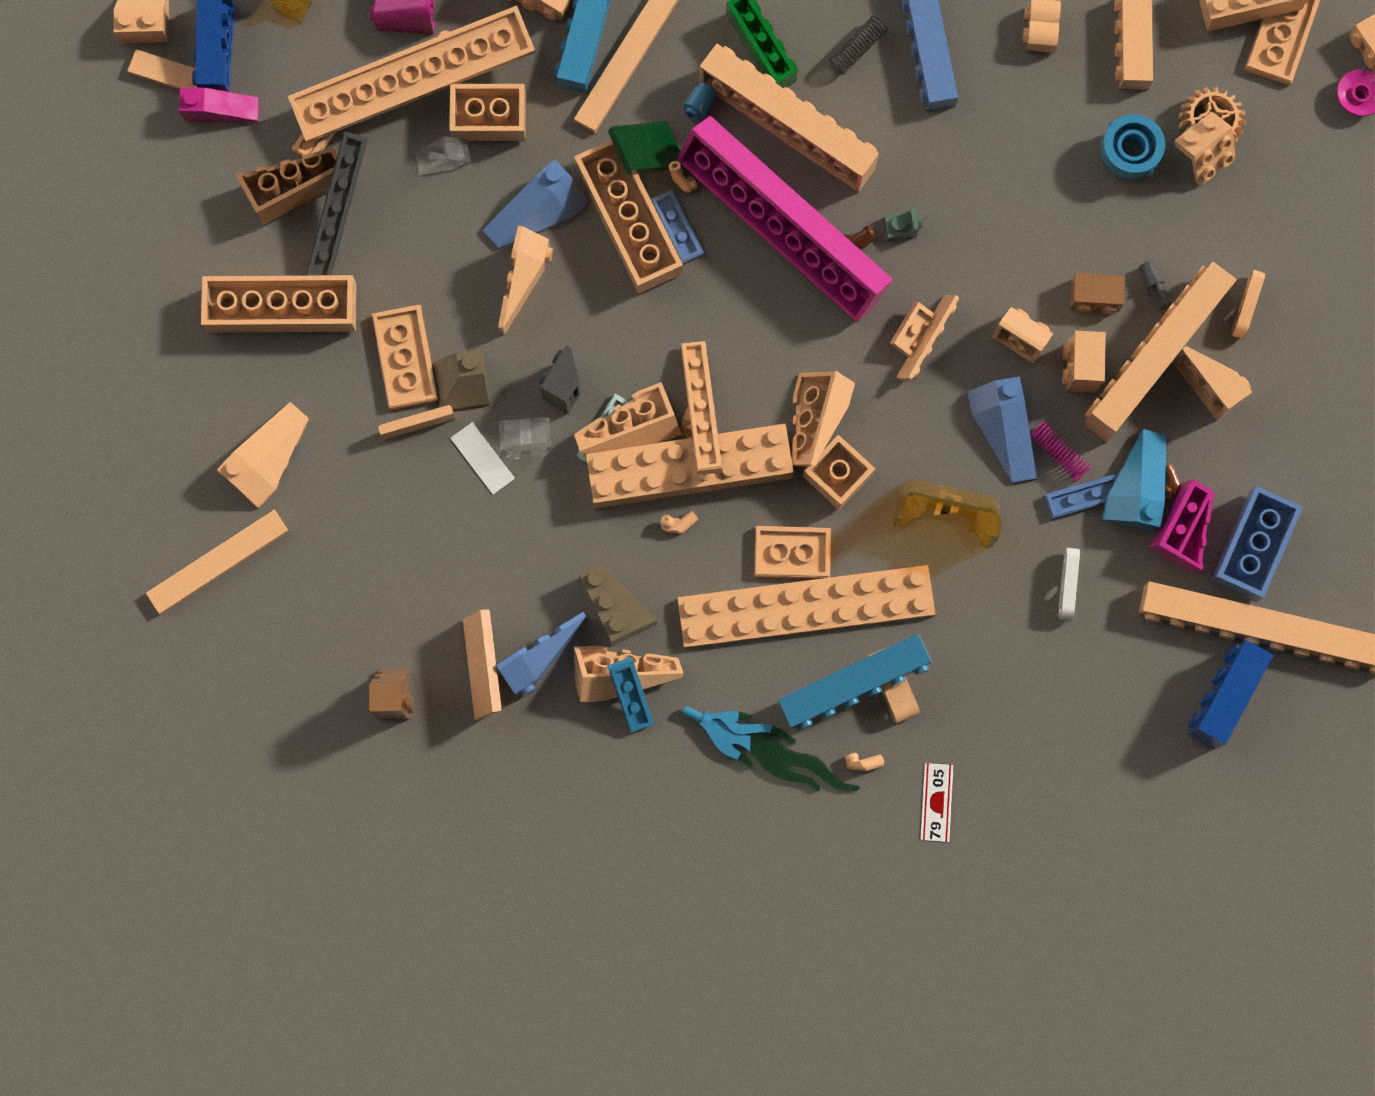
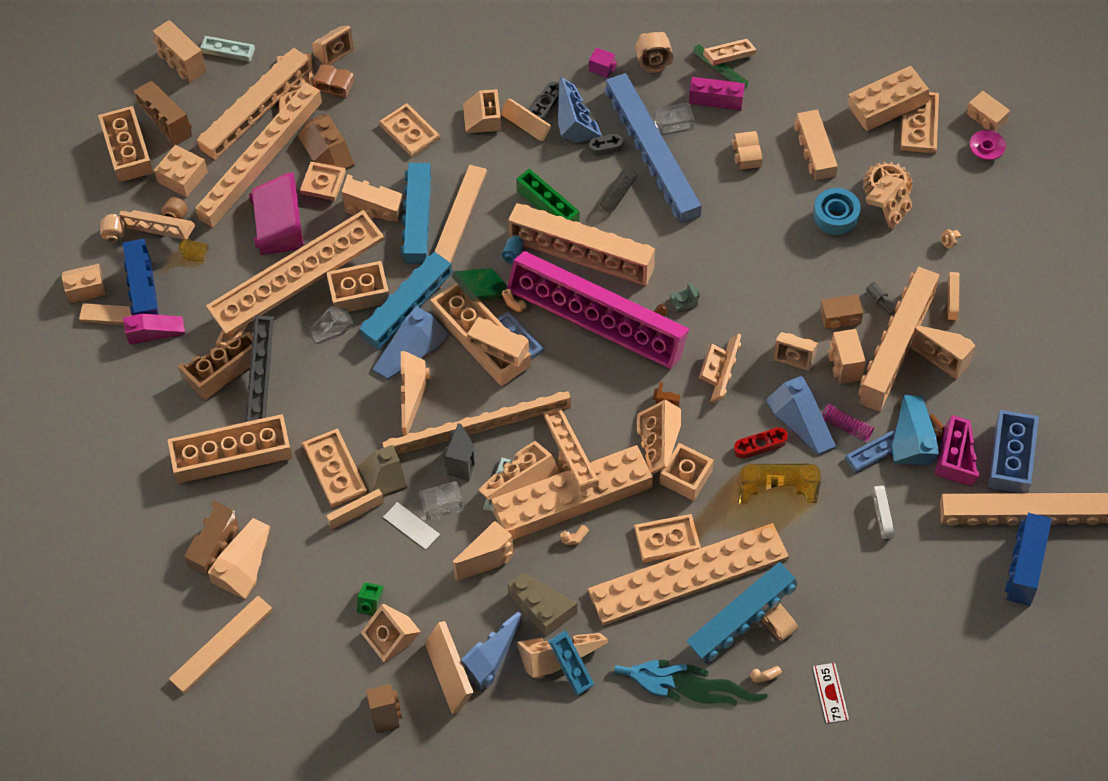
camera: 10 degrees left, 20 degrees down
none -> medium nougat wedge [184,500,239,575]
none -> green bracket [357,582,384,616]
none -> dark azure brick [359,251,453,350]
none -> light nougat slope [361,604,420,662]
none -> light nougat plate [382,391,571,455]
none -> light nougat slope [453,521,513,581]
none -> light nougat brick [467,317,529,367]
none -> dark orange bracket [653,382,680,407]
none -> red beam [734,427,788,459]
none -> light nougat plate [941,230,961,248]

